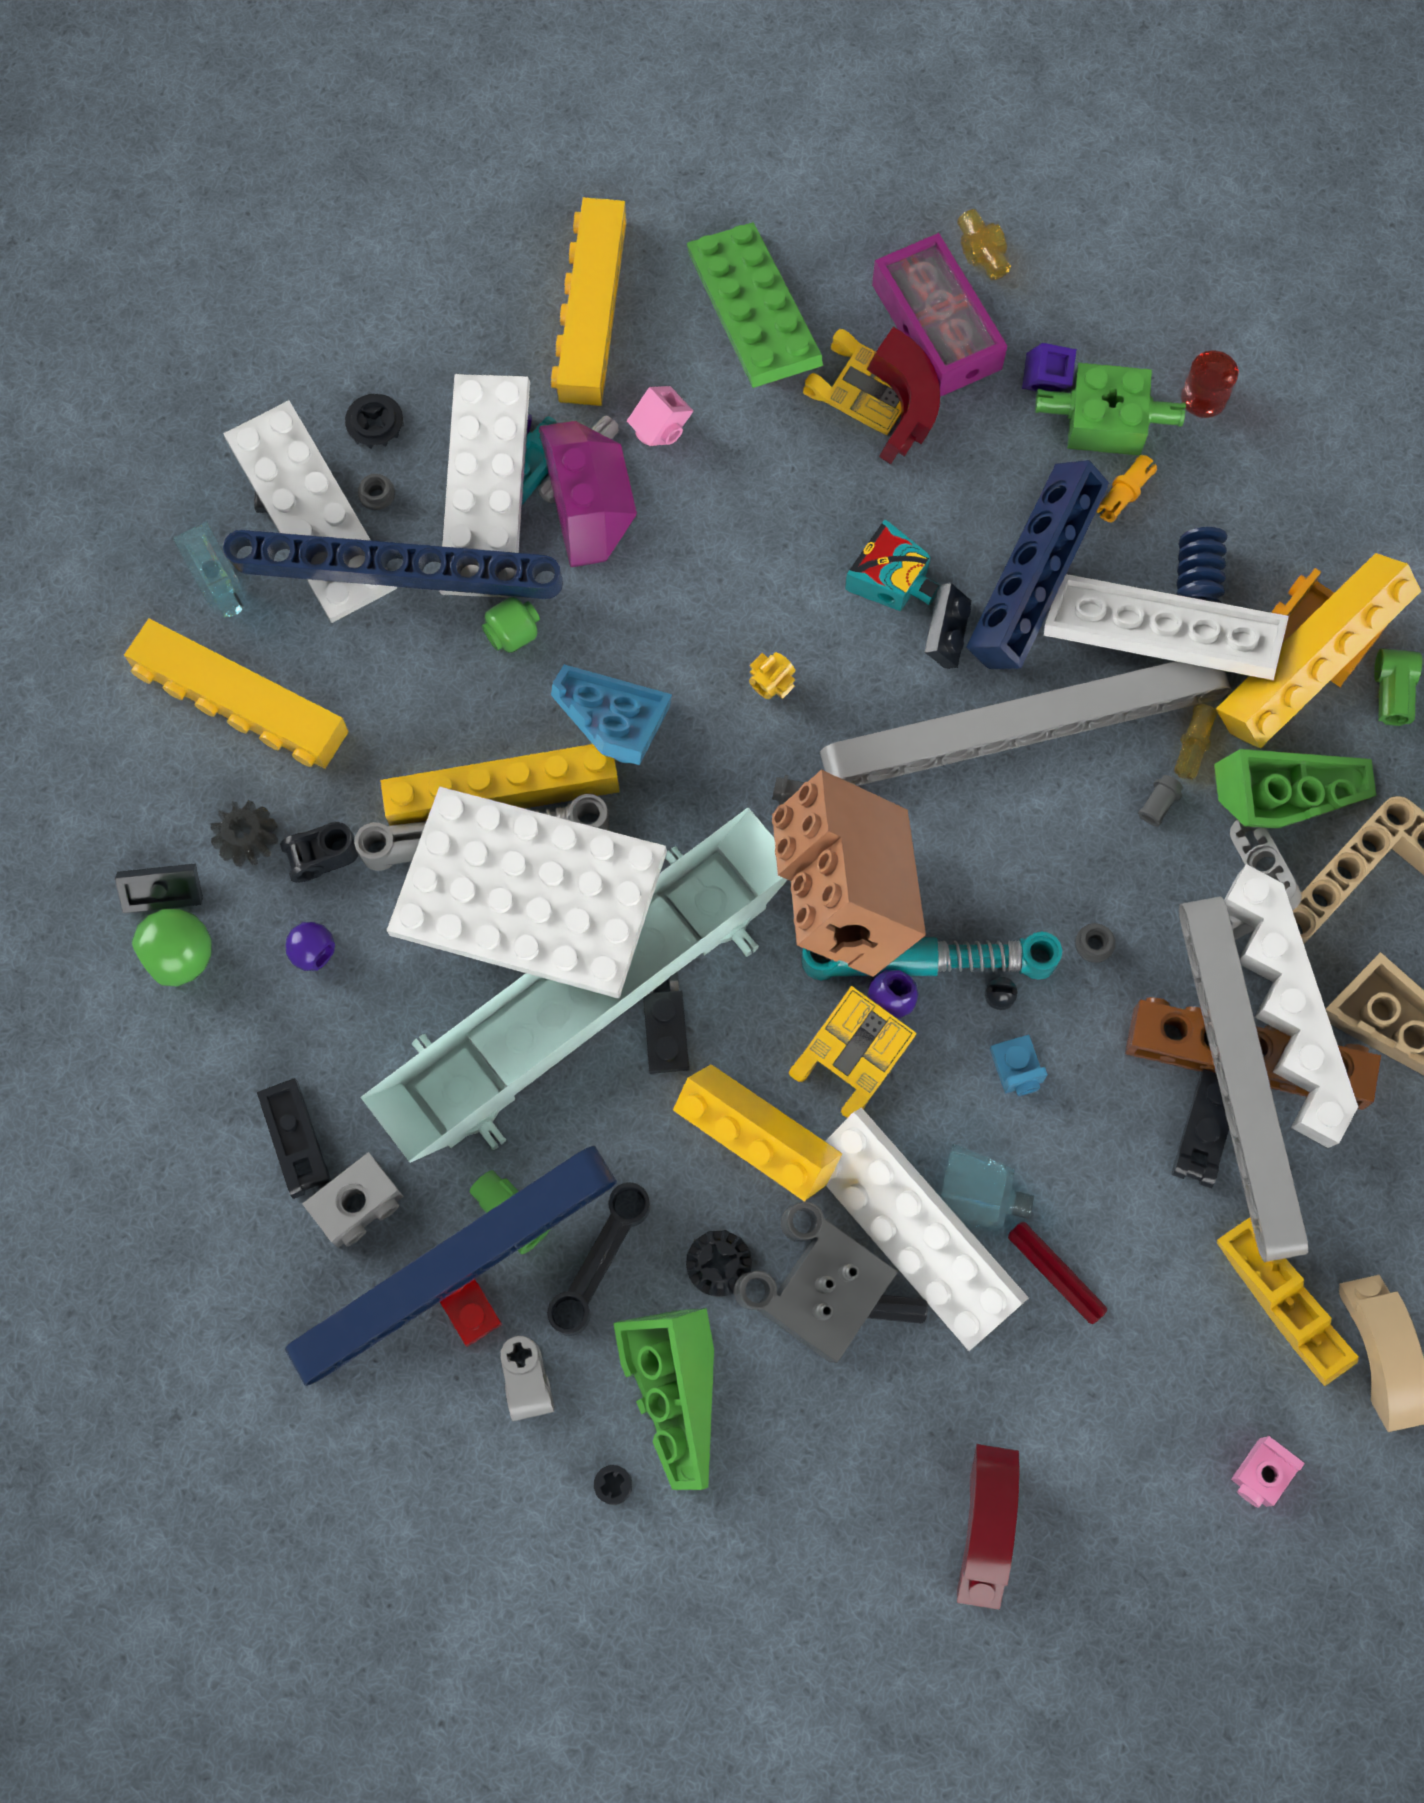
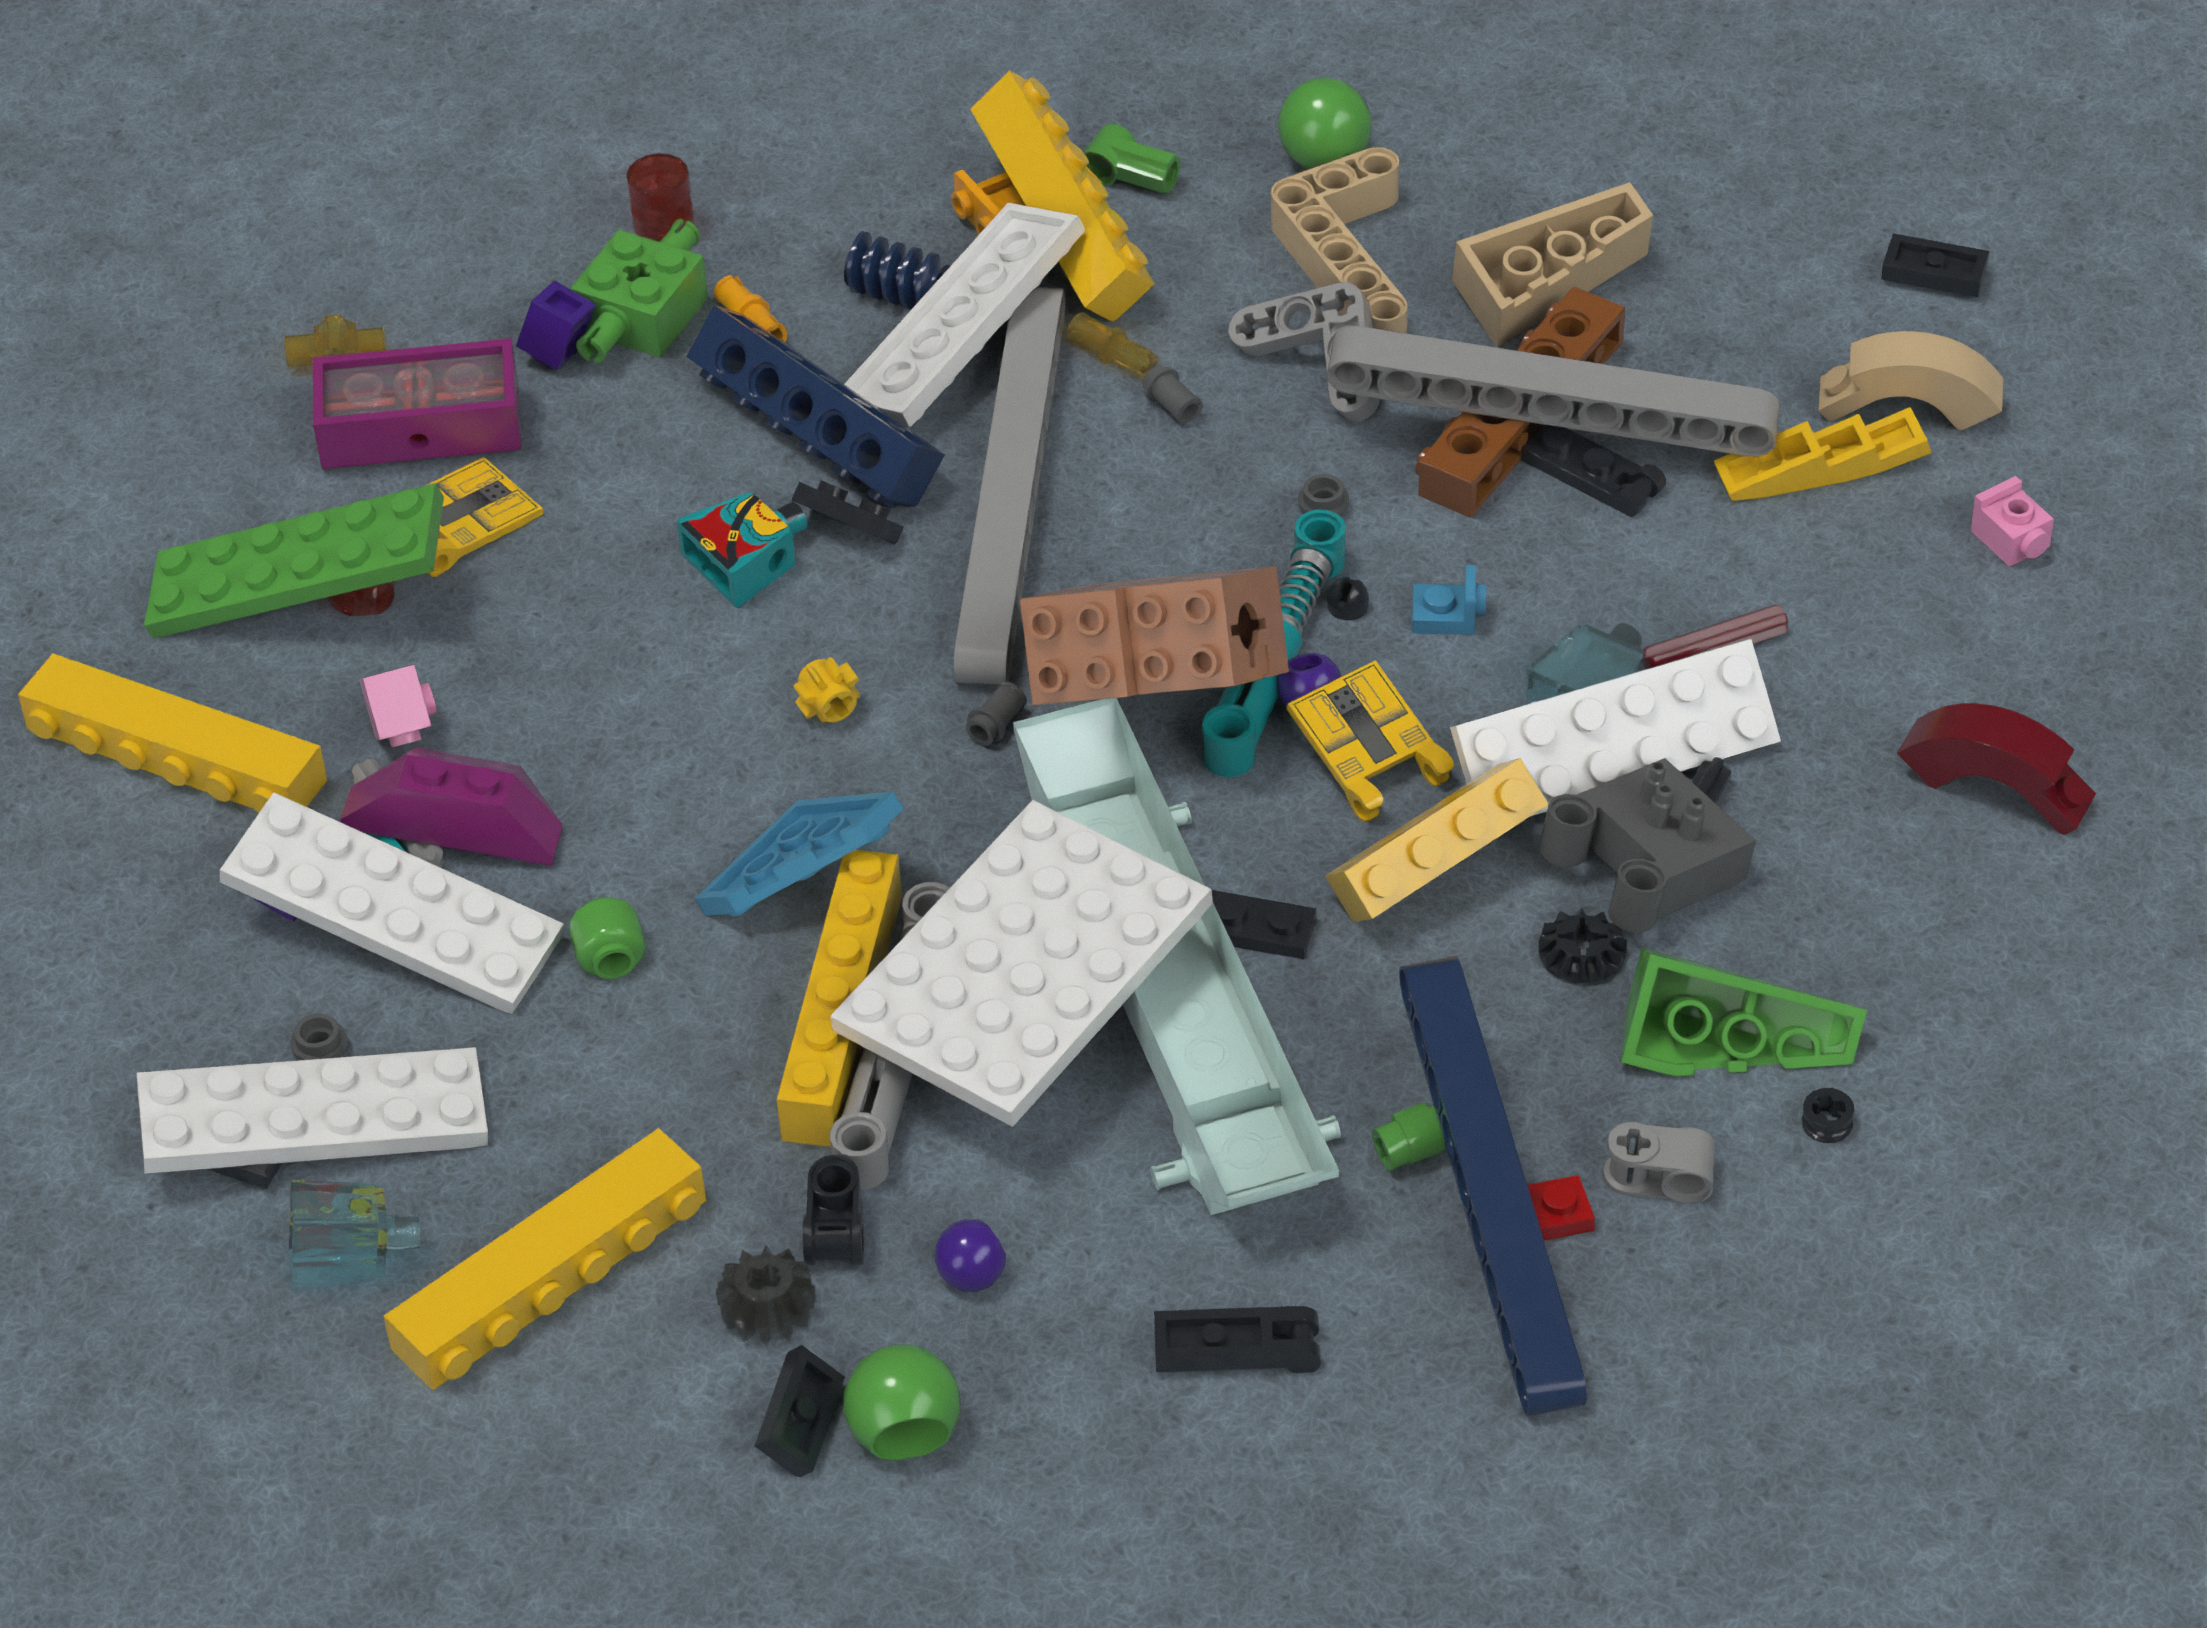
camera: 70 degrees left, 25 degrees down
dark blue beam [223,530,563,599] -> none
light grey brick [302,1152,404,1248] -> none
black gear [345,394,404,449] -> none
black piece [547,1182,650,1336] -> none
dark red arch [866,326,940,465] -> none
bright green wedge [1214,749,1377,828] -> none
white brick [1224,864,1358,1148] -> none

